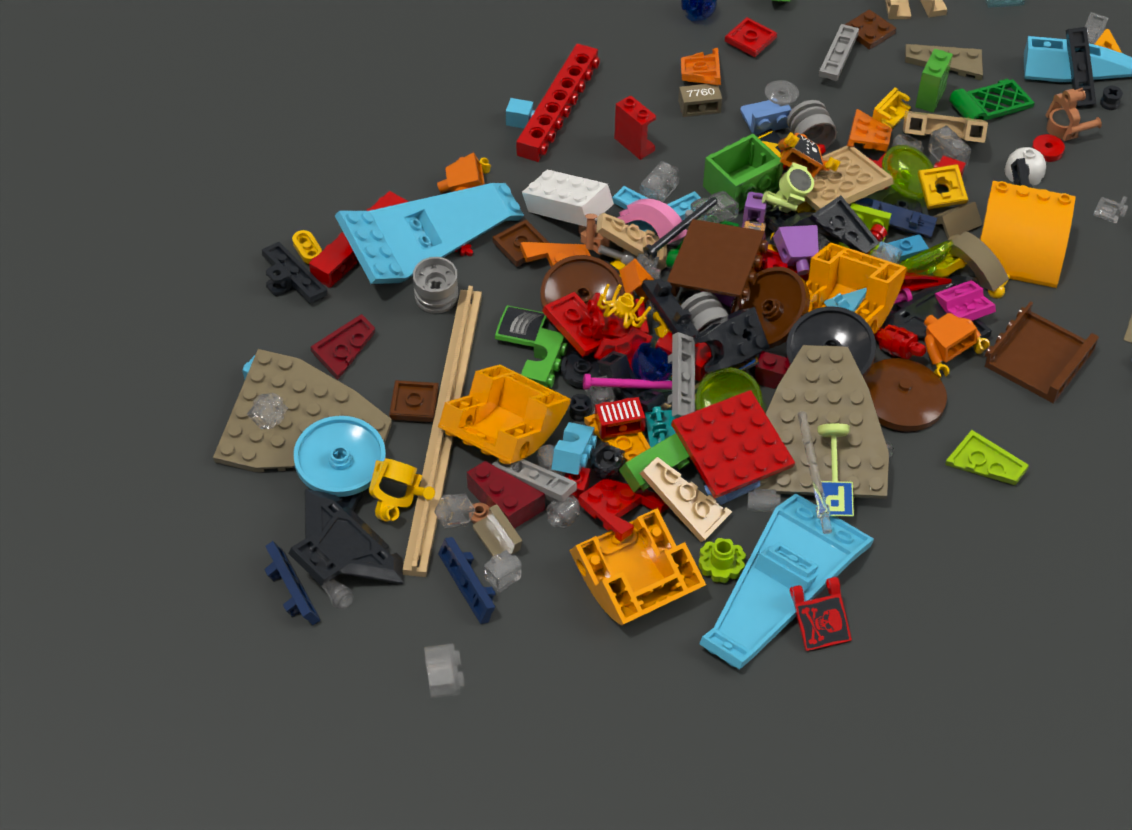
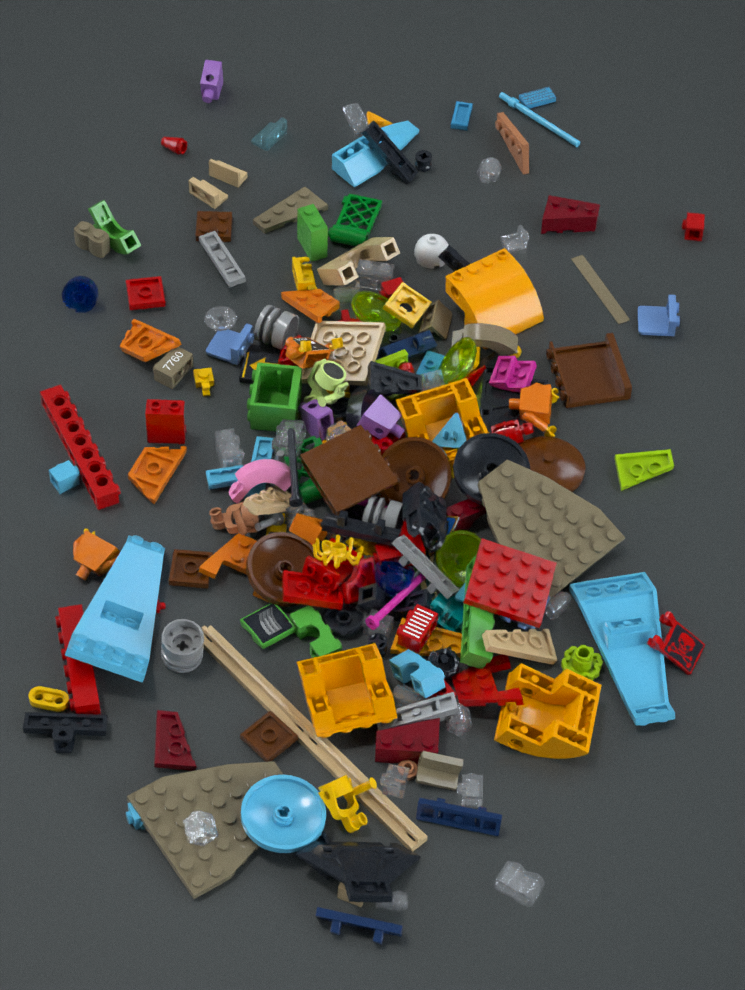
camera: 50 degrees left, 0 degrees up
white brick [522,170,614,227] -> none
clear bar [797,411,832,534] -> none
yellowish green piece [817,423,854,517] -> none
red piece [1032,134,1065,162] -> none
nougat piece [1045,88,1102,141] -> none
none -> orange wing [128,446,187,504]
none -> yellow plate [193,368,214,397]

